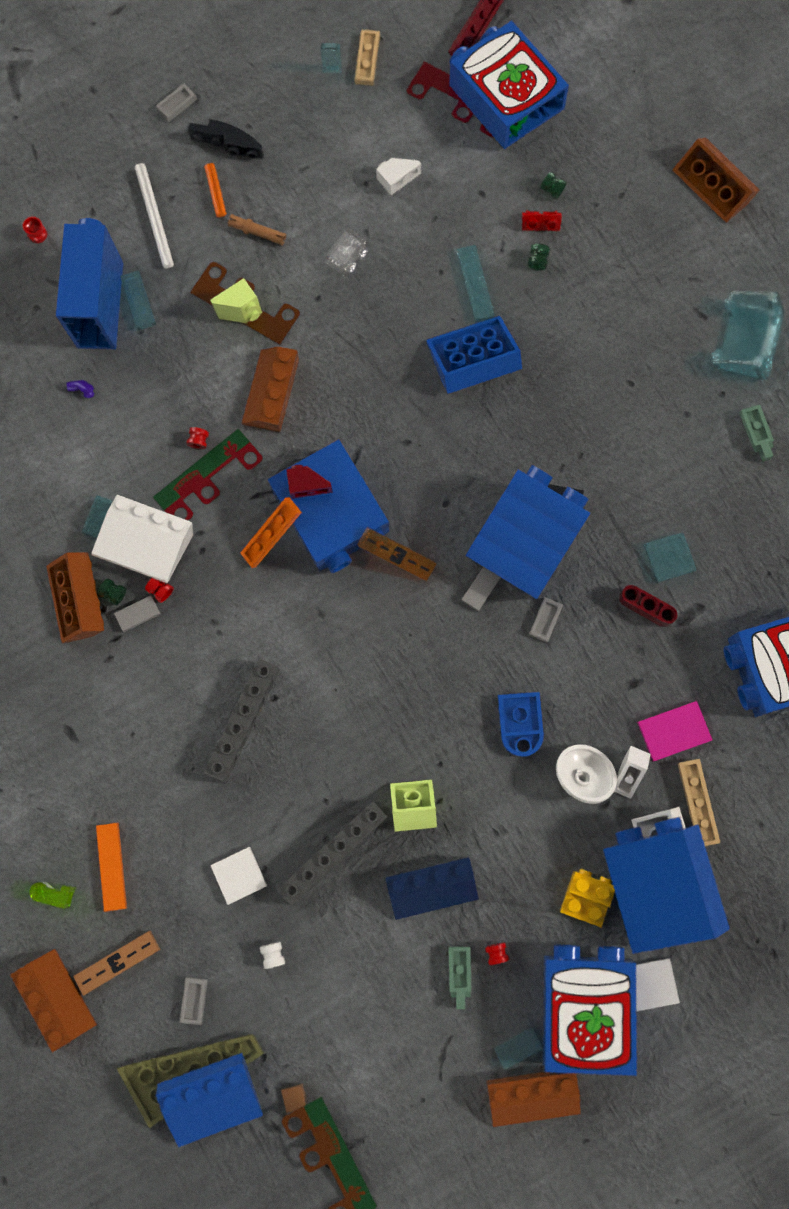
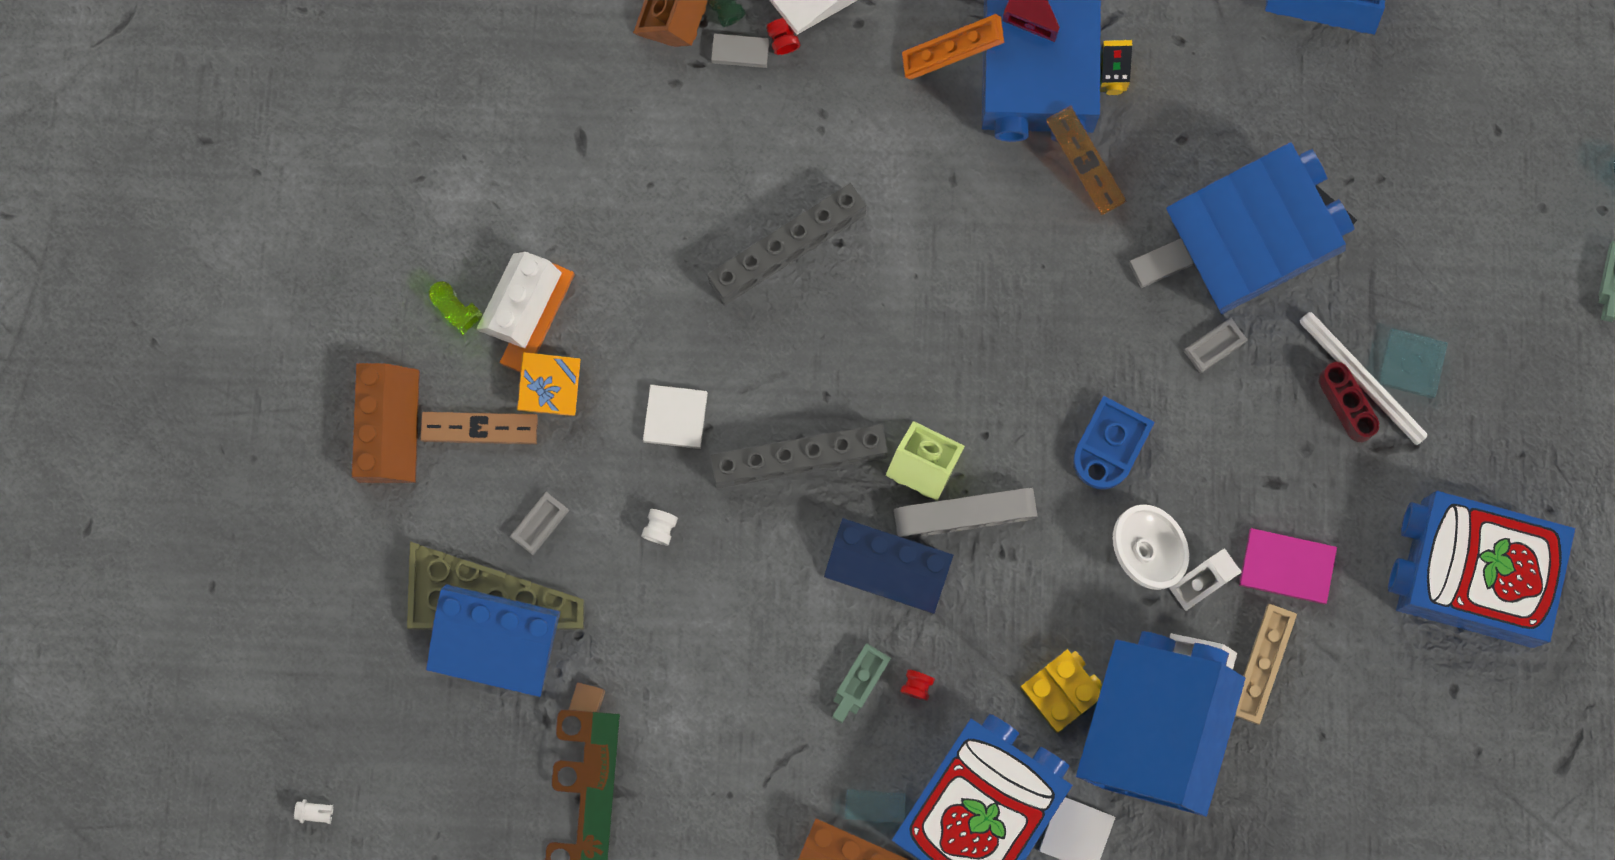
camera: 30 degrees right, 0 degrees up
none -> white slope [477,252,562,349]
none -> light orange tile [517,352,581,416]
none -> light grey beam [893,488,1038,539]
none -> slope [1100,40,1132,95]
none -> white axle [1300,312,1427,445]

